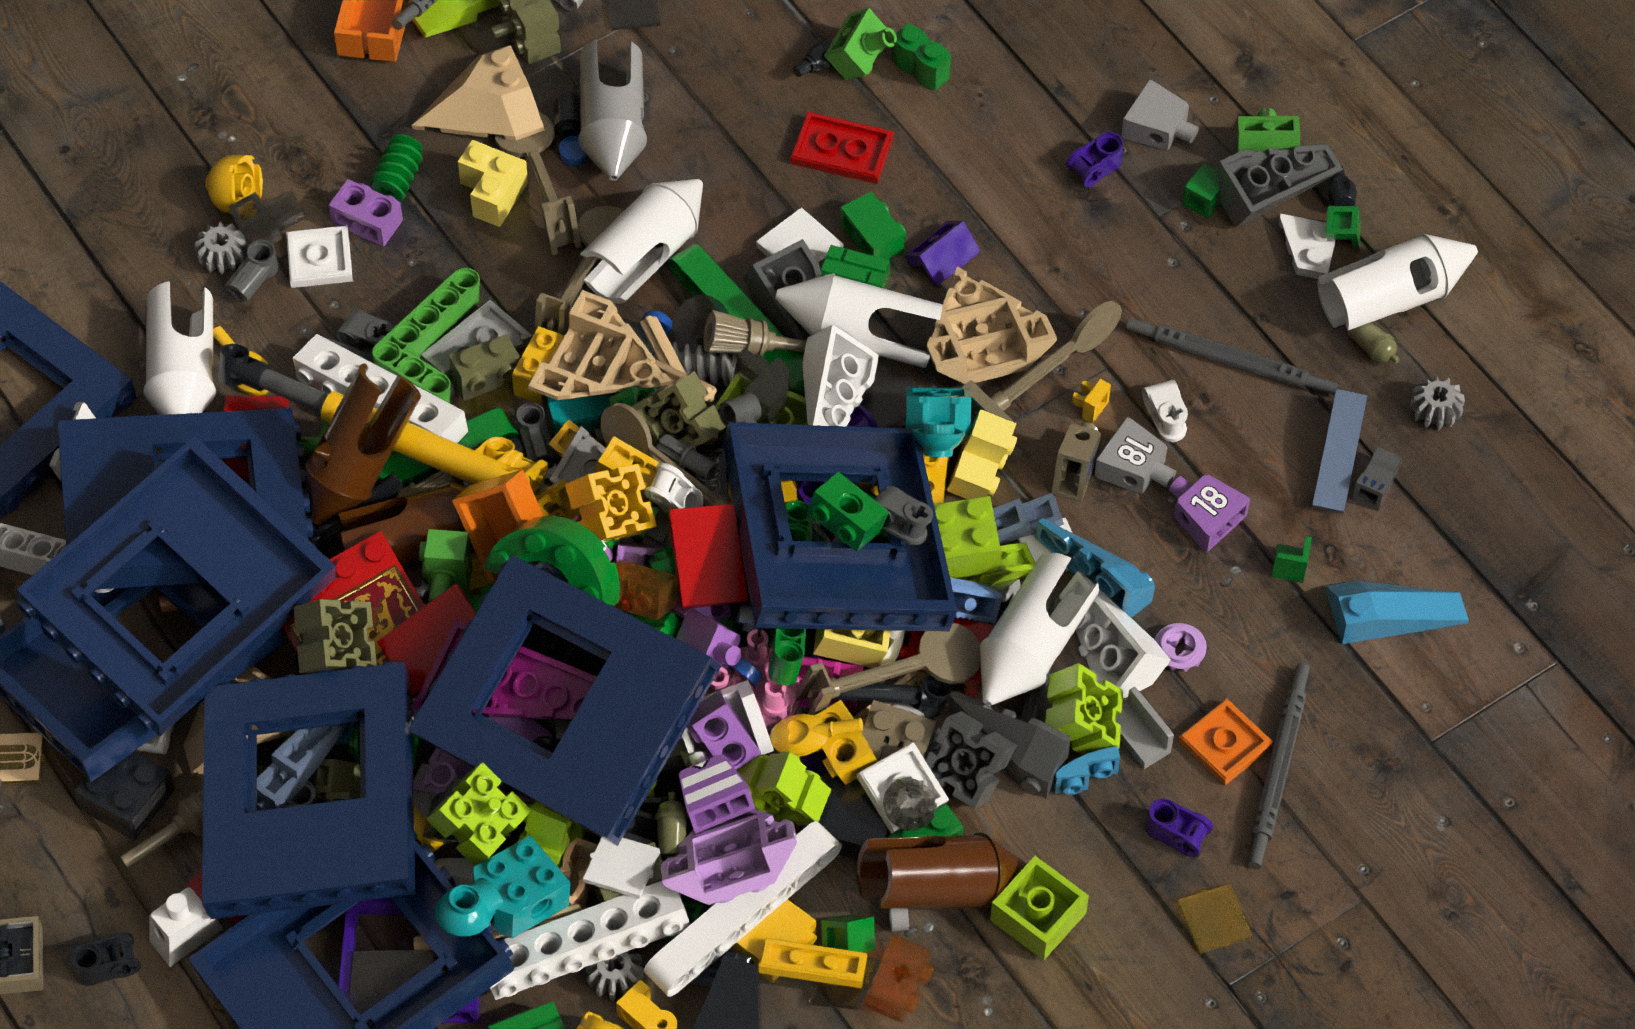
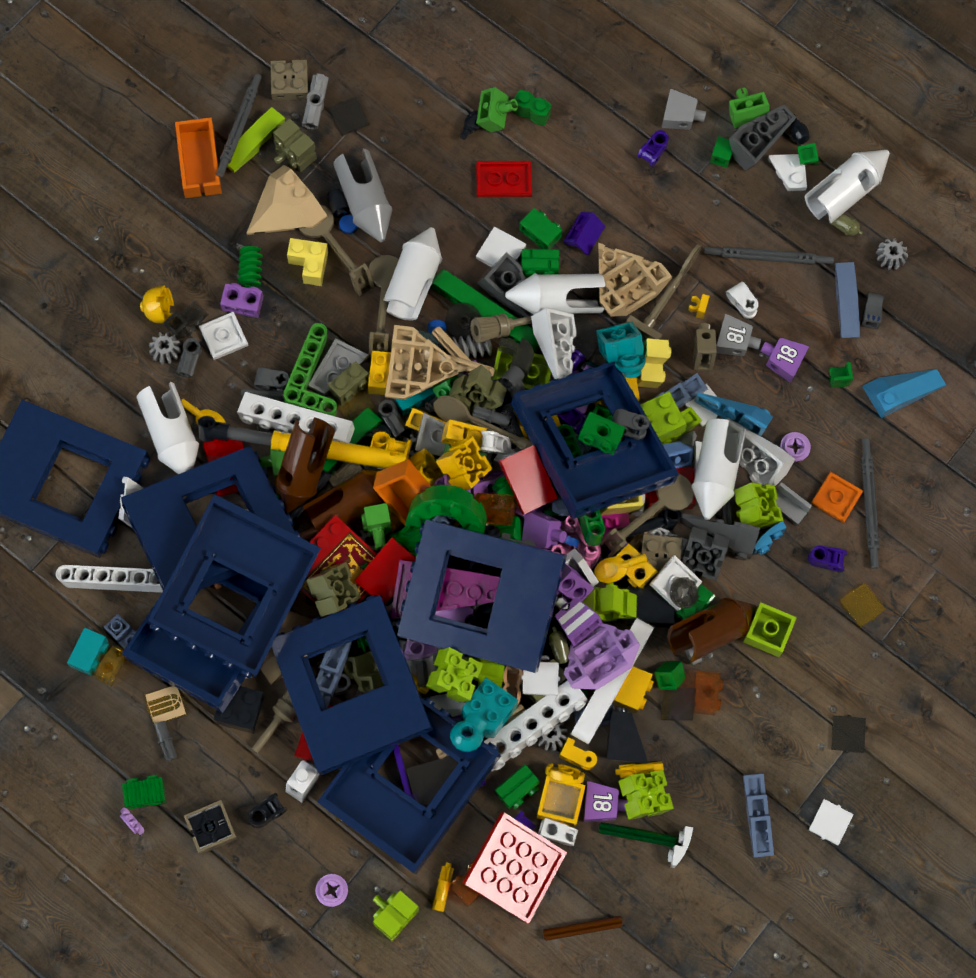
camera: 20 degrees left, 15 degrees up
yellow tile [759,938,867,988] -> none

